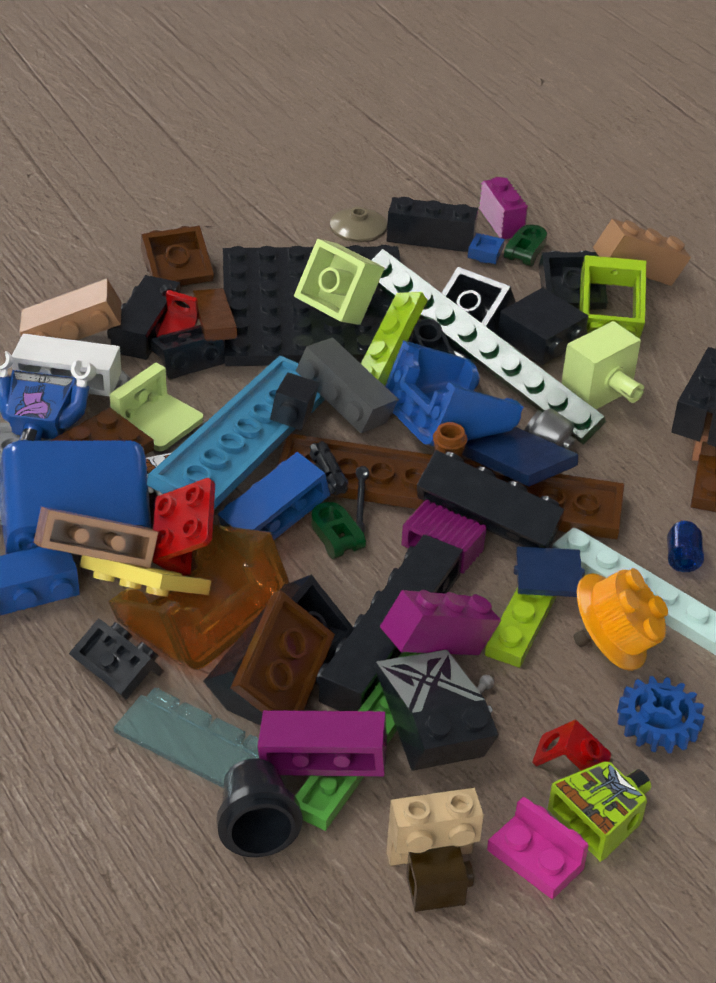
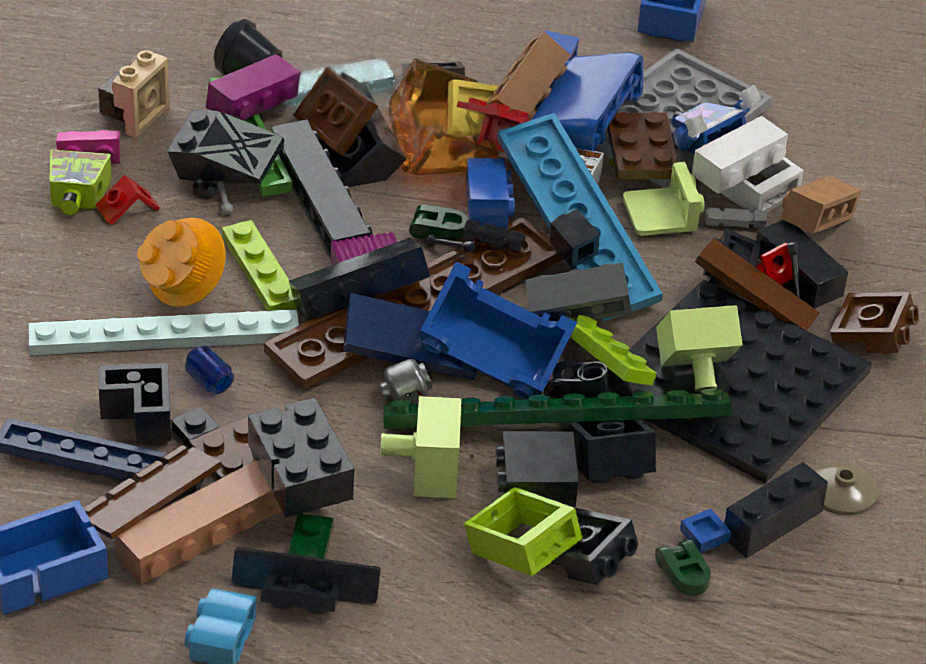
camera: 130 degrees right, 0 degrees up
magenta brick [380,590,501,655] -> none
dark orange cone [433,422,468,457] -> none
magenta brick [479,177,528,240] -> none
dark blue piece [513,546,585,597] -> none
medium nougat brick [593,218,691,286] -> none
blue gear [617,676,705,754] -> none

